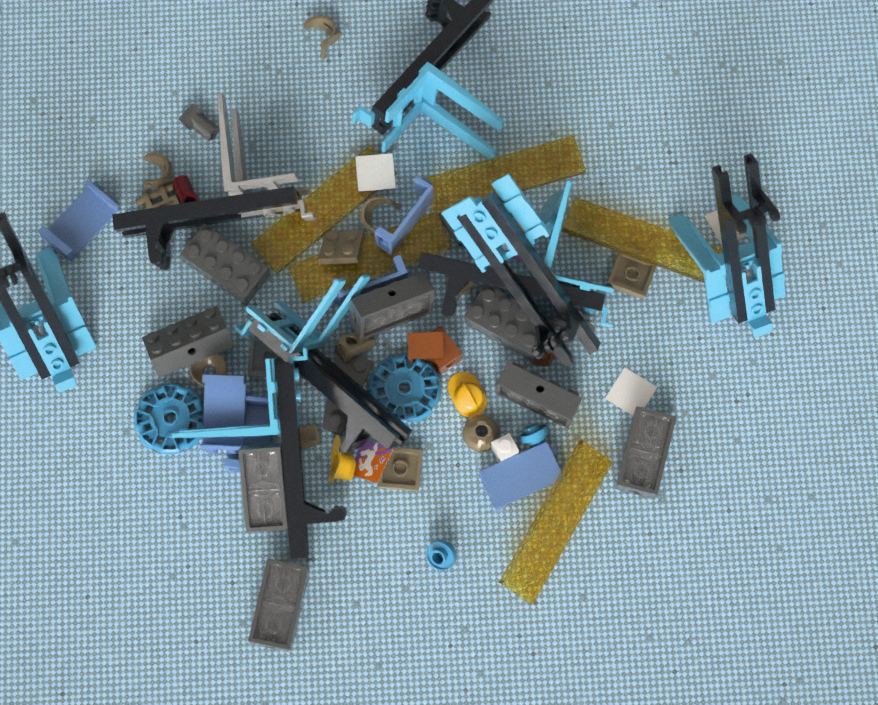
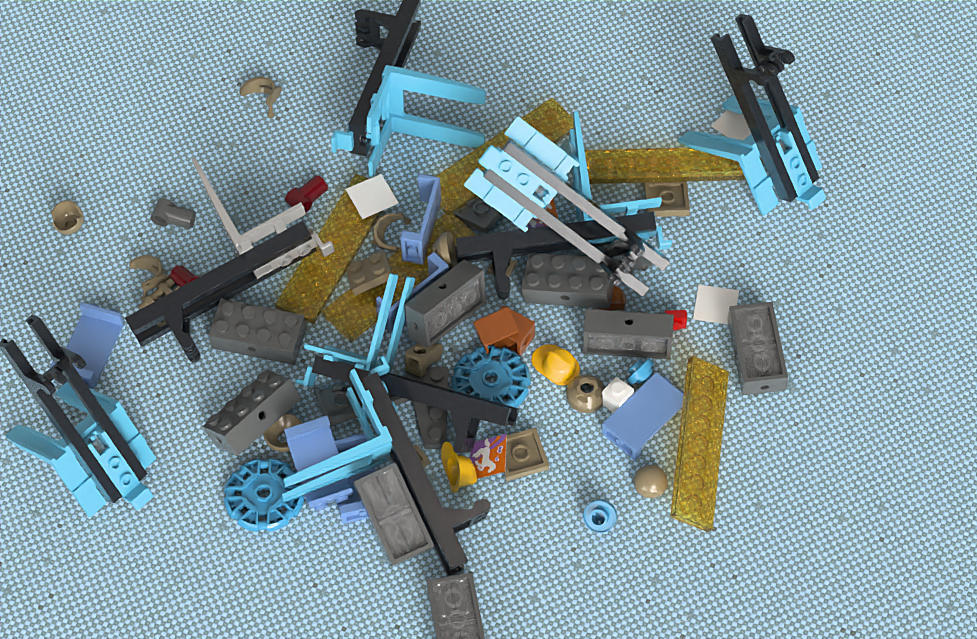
camera: 20 degrees left, 15 degrees down
none -> dark tan hair [51,200,84,235]
none -> dark red piece [285,175,328,213]
none -> dark tan piece [433,231,457,271]
none -> dark tan hair [633,464,668,498]
none -> red plate [665,310,687,330]

